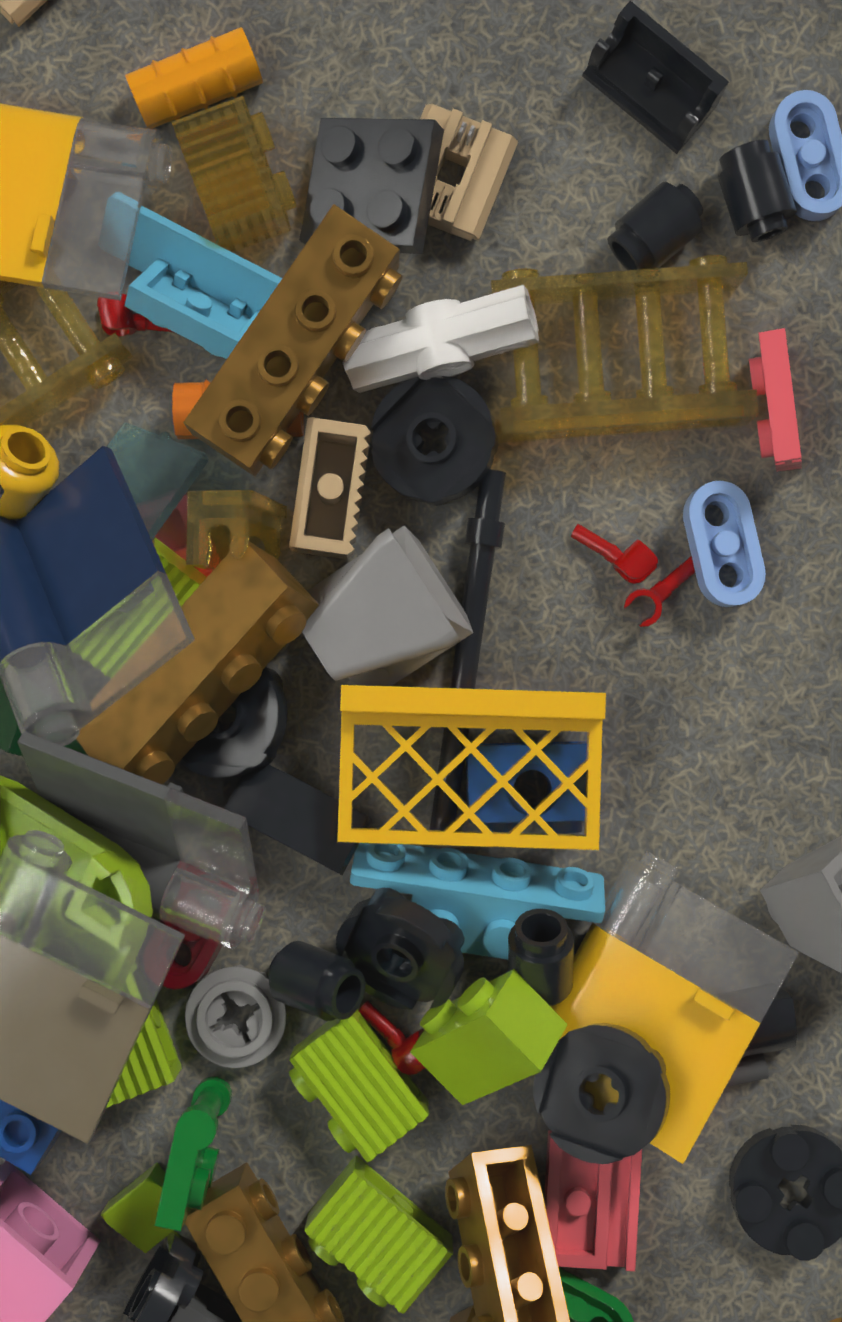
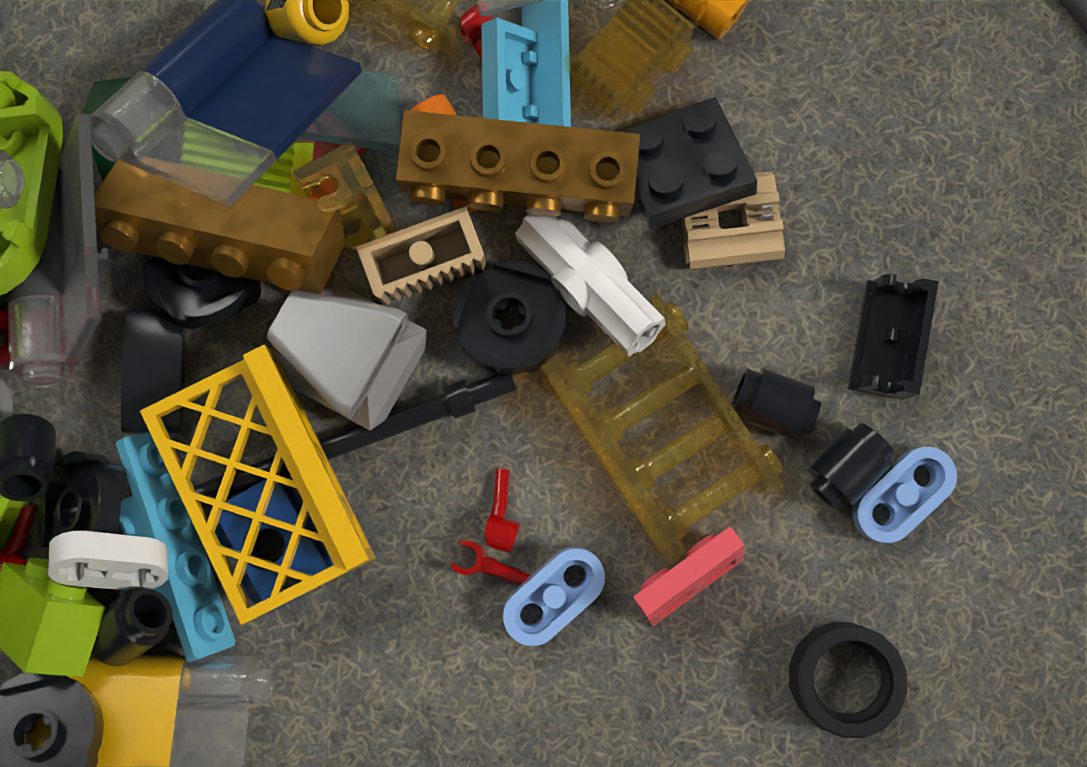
camera: 60 degrees right, 5 degrees down
none -> white beam [48,531,169,591]

